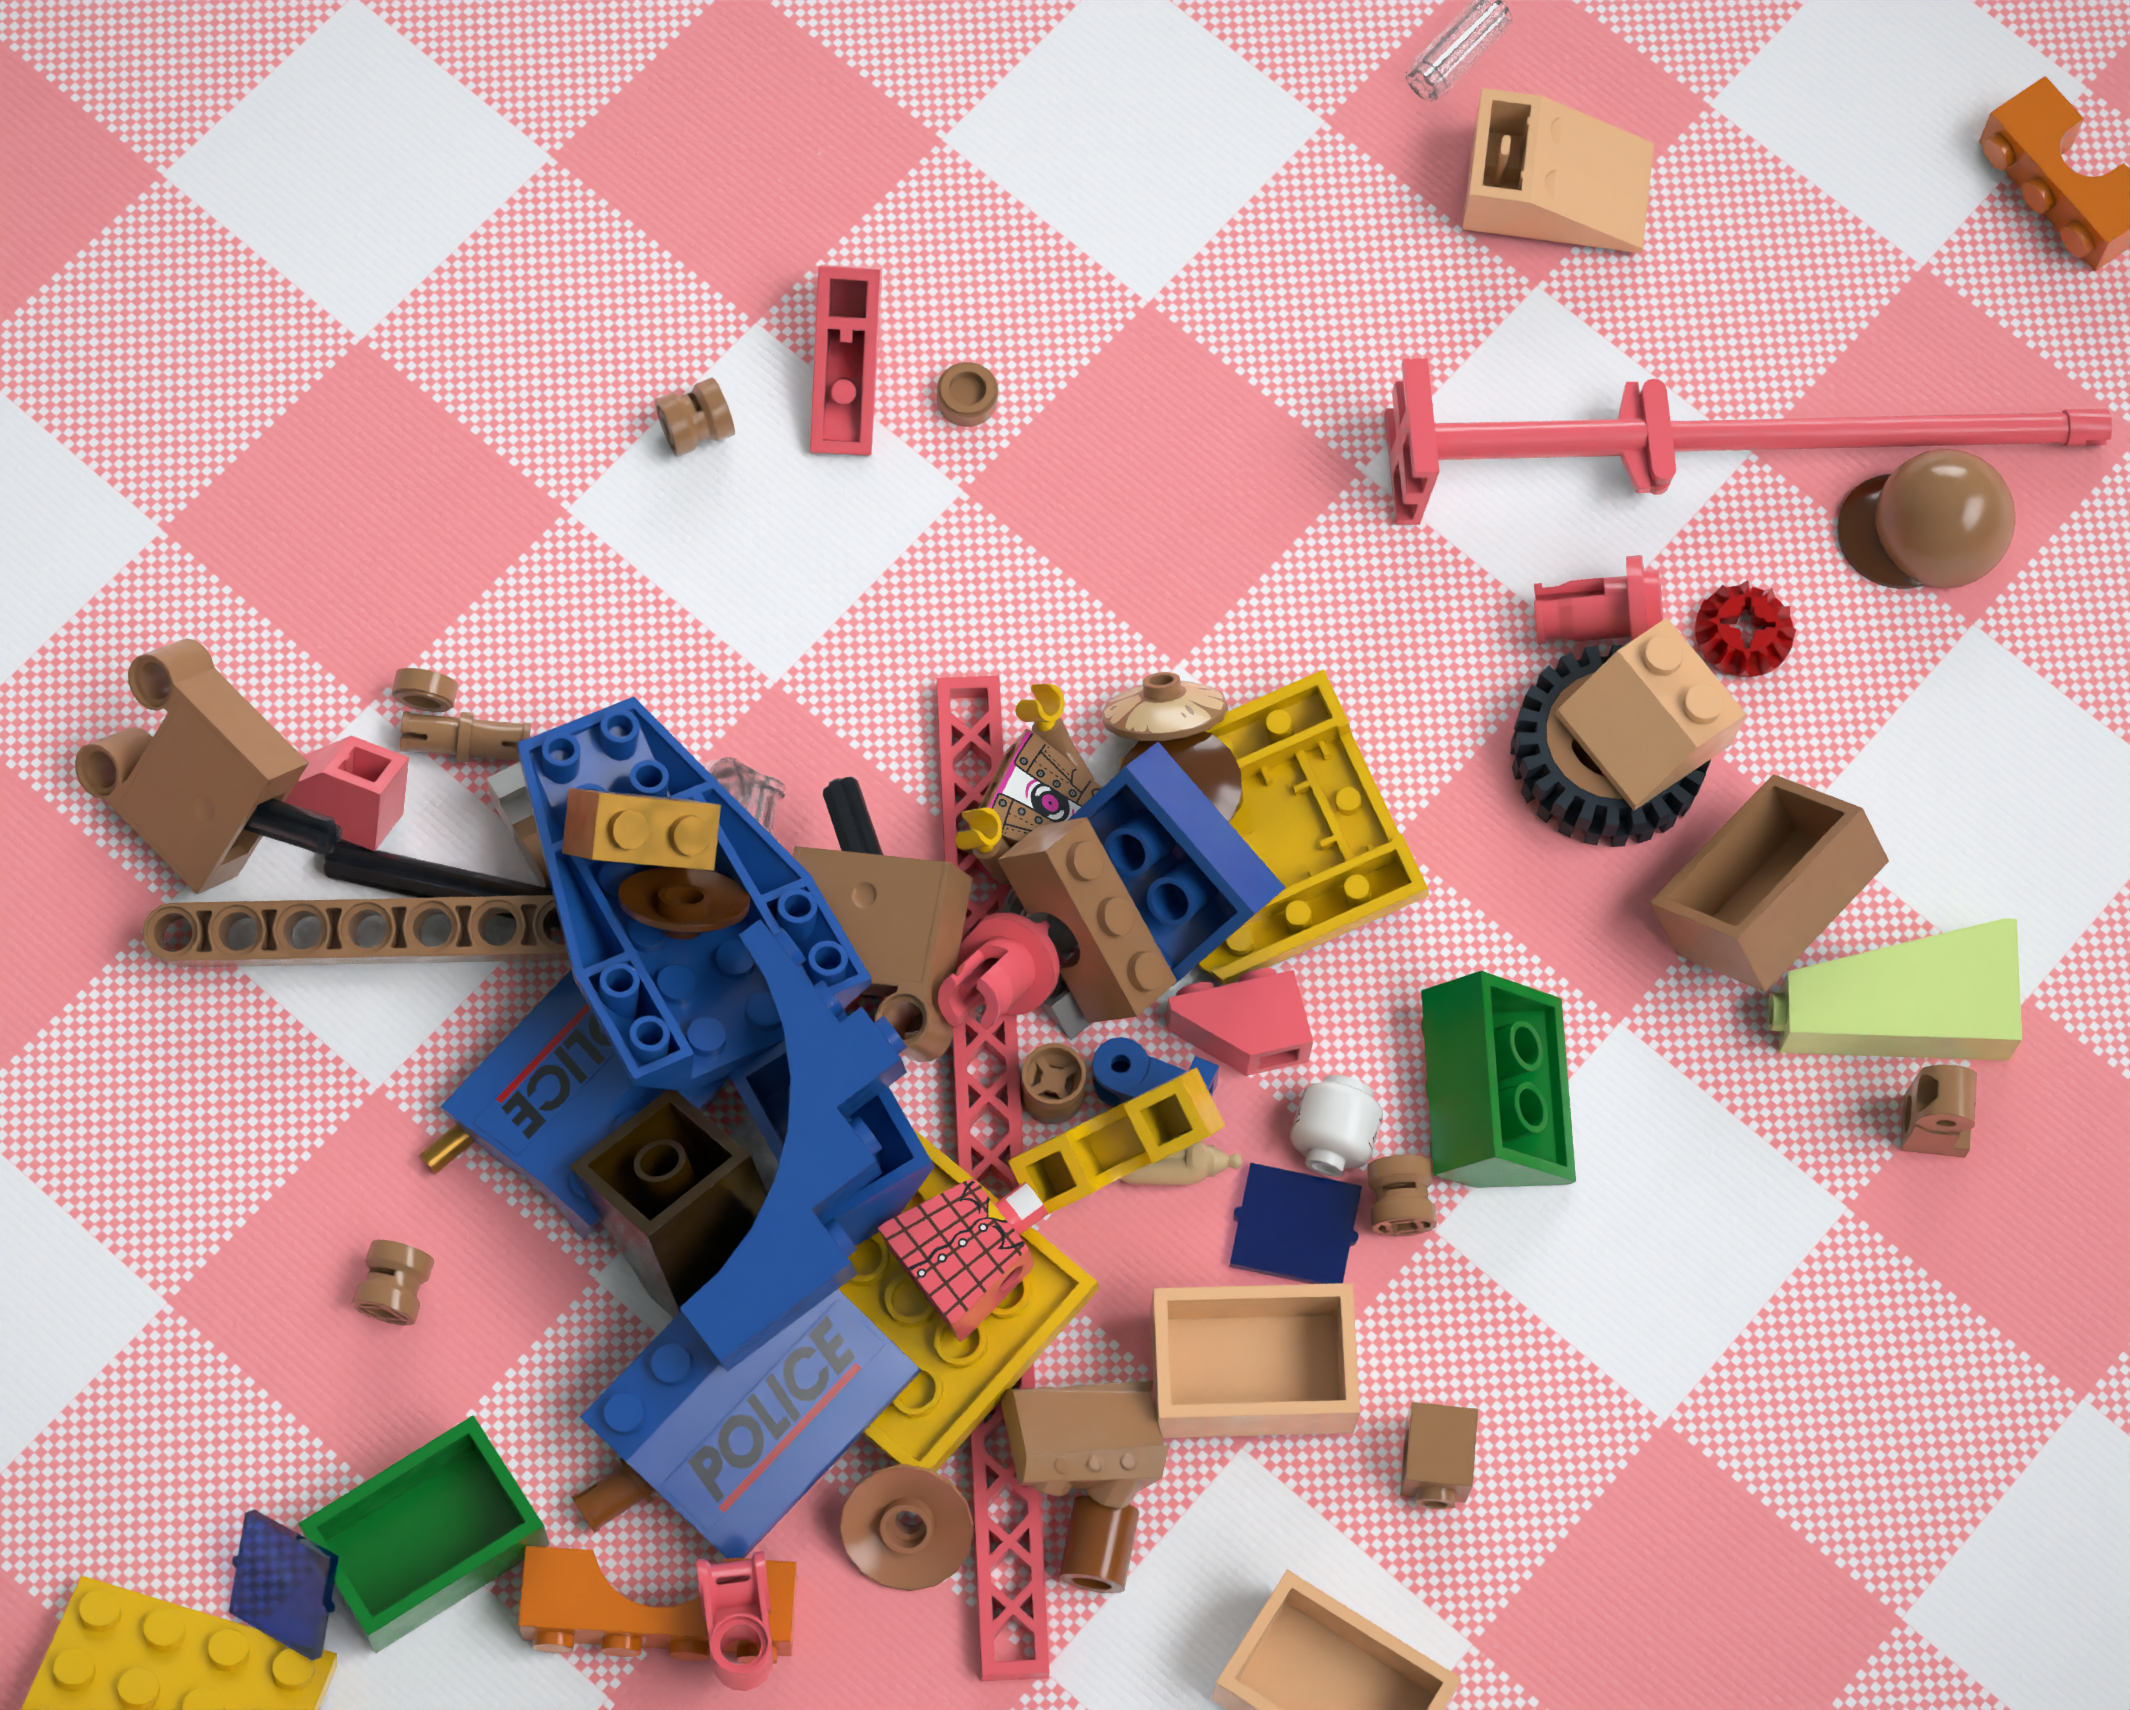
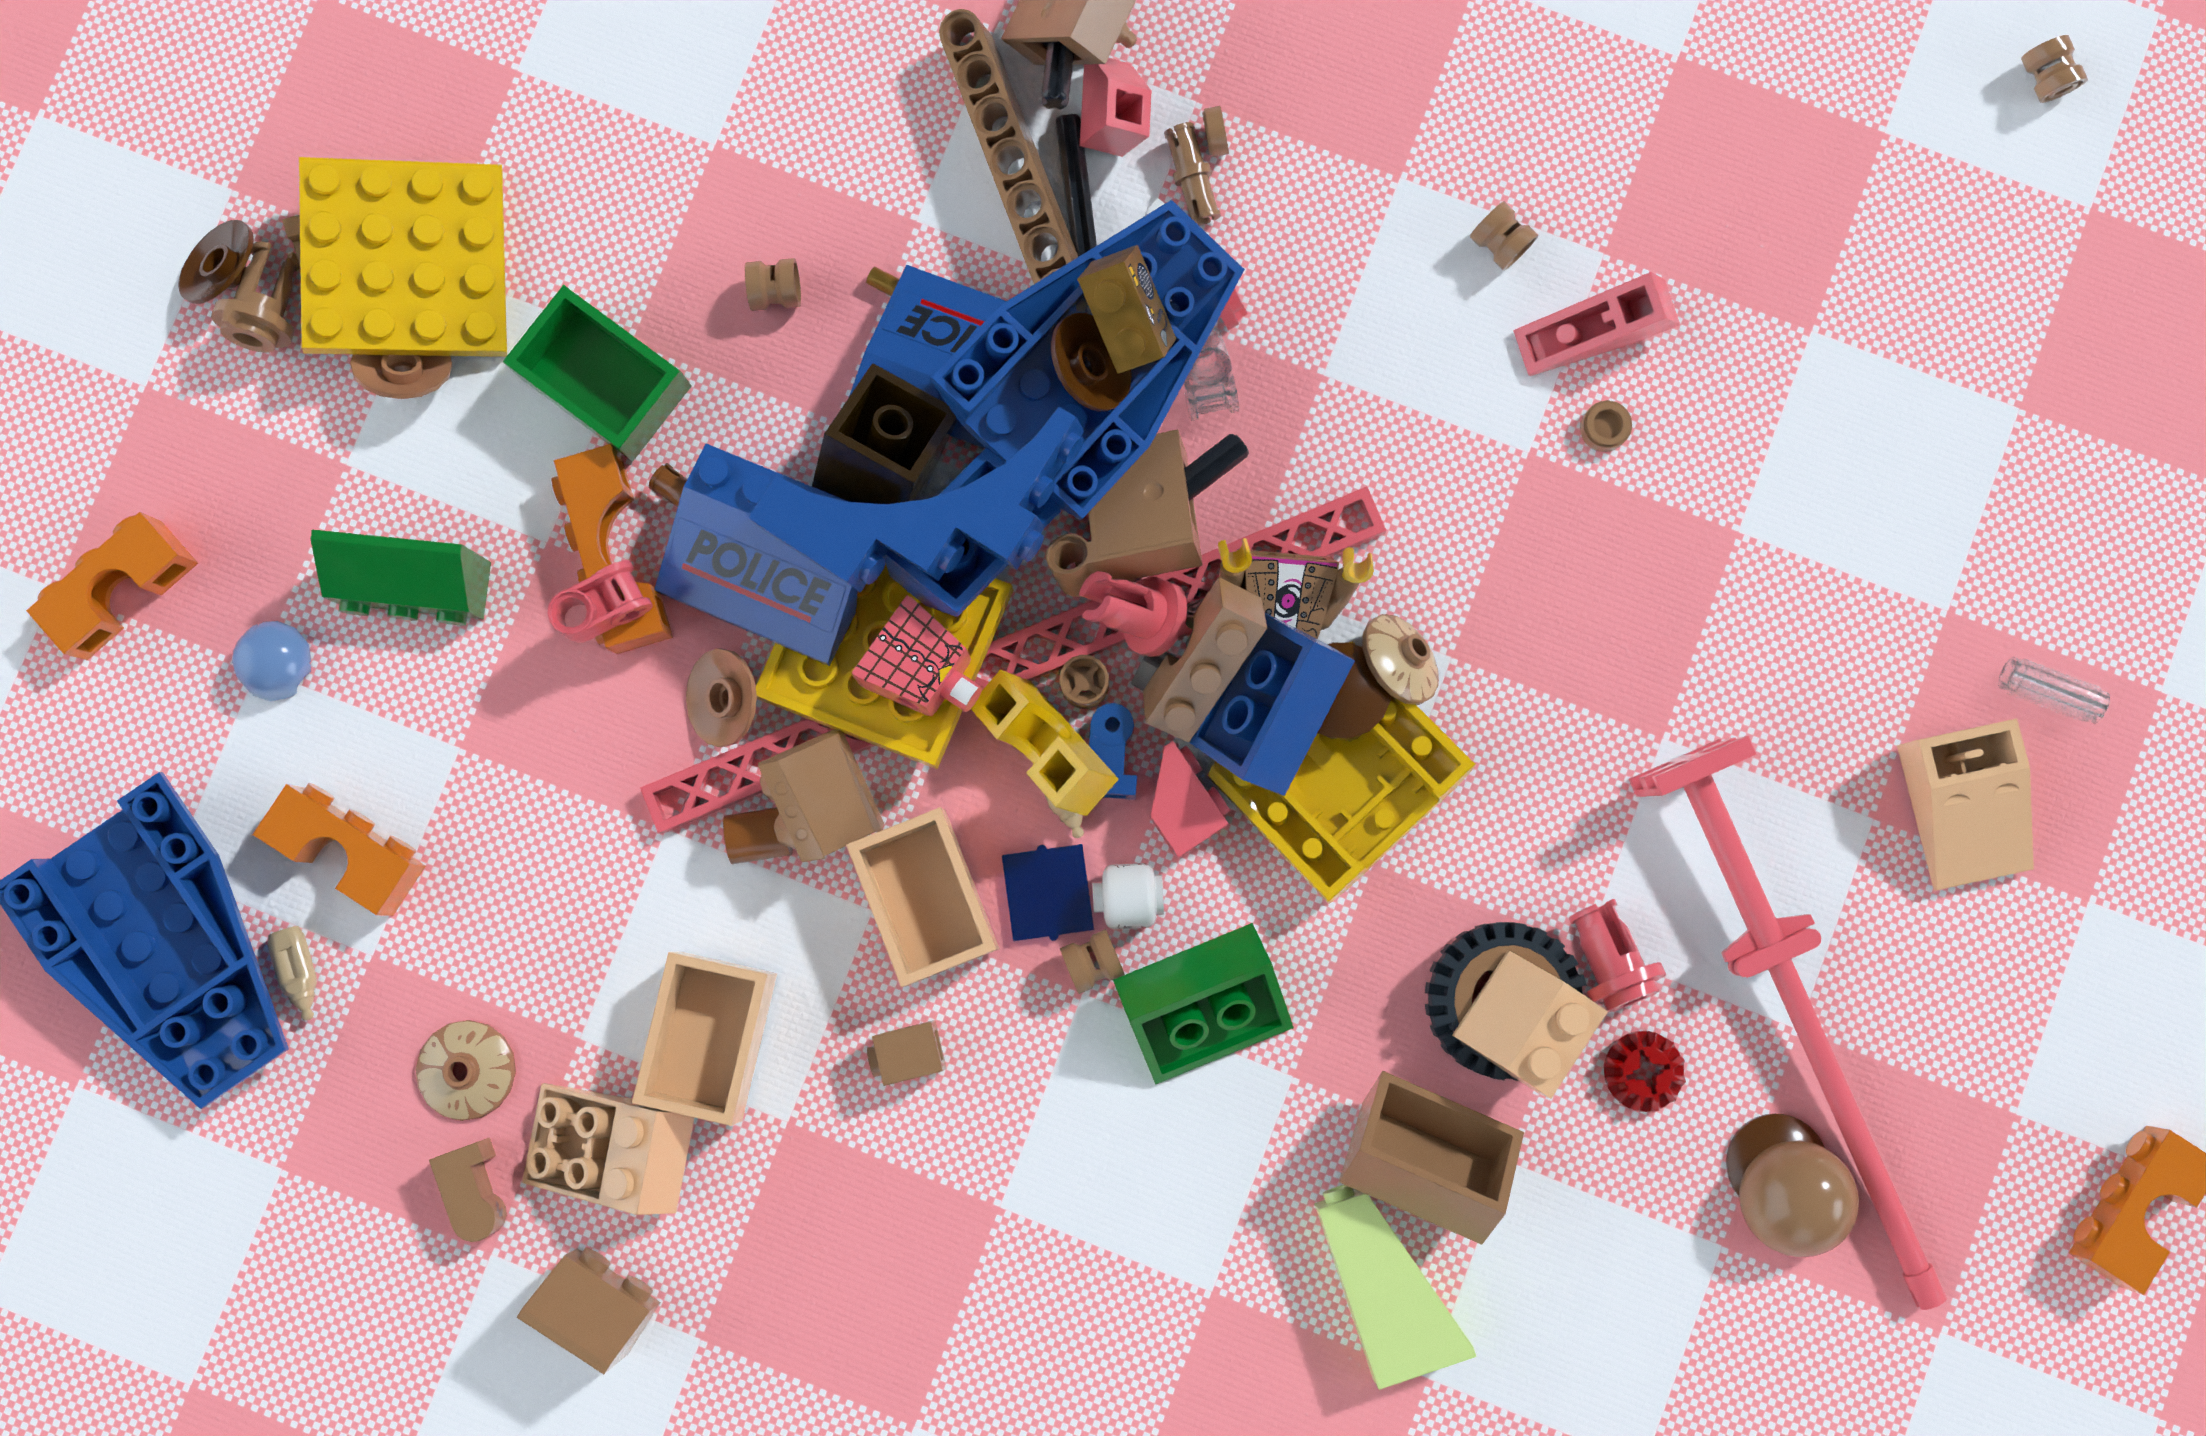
camera: 80 degrees right, 15 degrees up
clear blue piece [228,1509,339,1661] -> none
medium nougat leg [1901,1064,1977,1158] -> none

